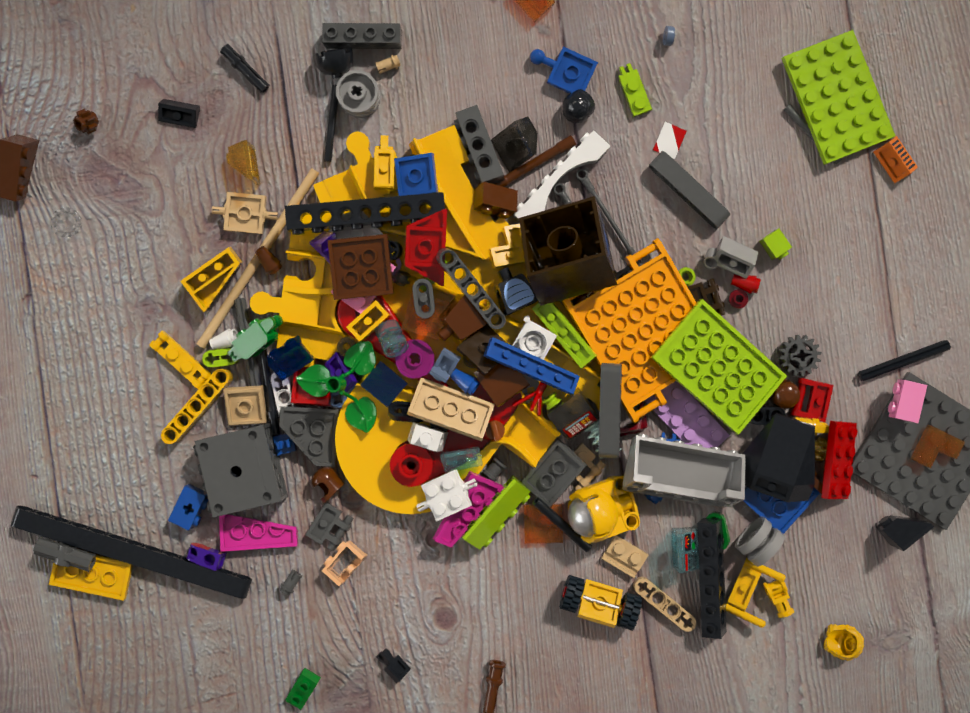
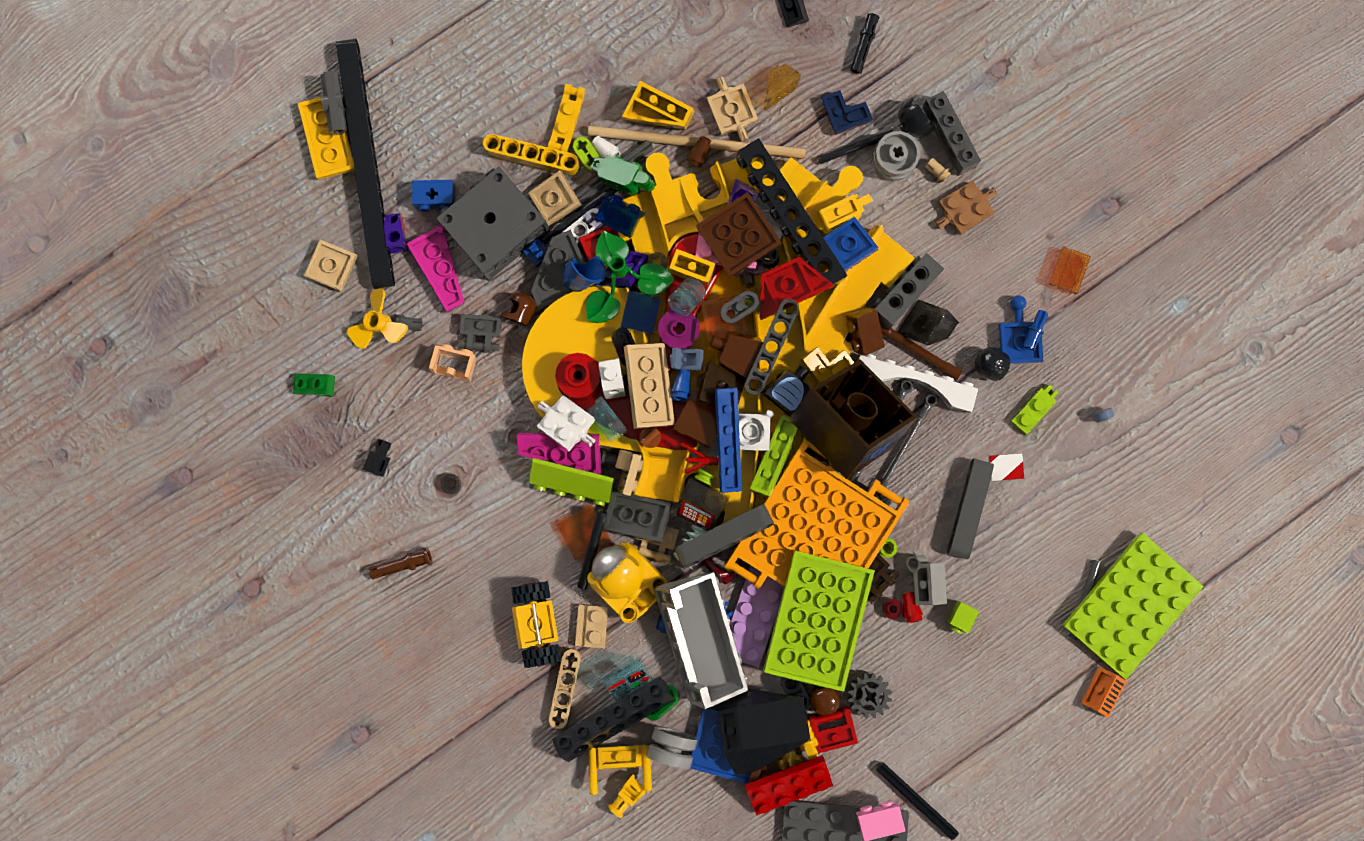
camera: 65 degrees right, 5 degrees down
none -> tan plate [304,239,358,292]
none -> yellow piece [347,288,408,349]
none -> clear smoke plate [441,474,461,494]
none -> blue helmet [563,256,606,292]
none -> tan plate [615,450,643,496]
none -> dark blue plate [821,90,873,135]
none -> medium nougat plate [935,181,997,235]
none -> blue axle [1023,310,1048,351]

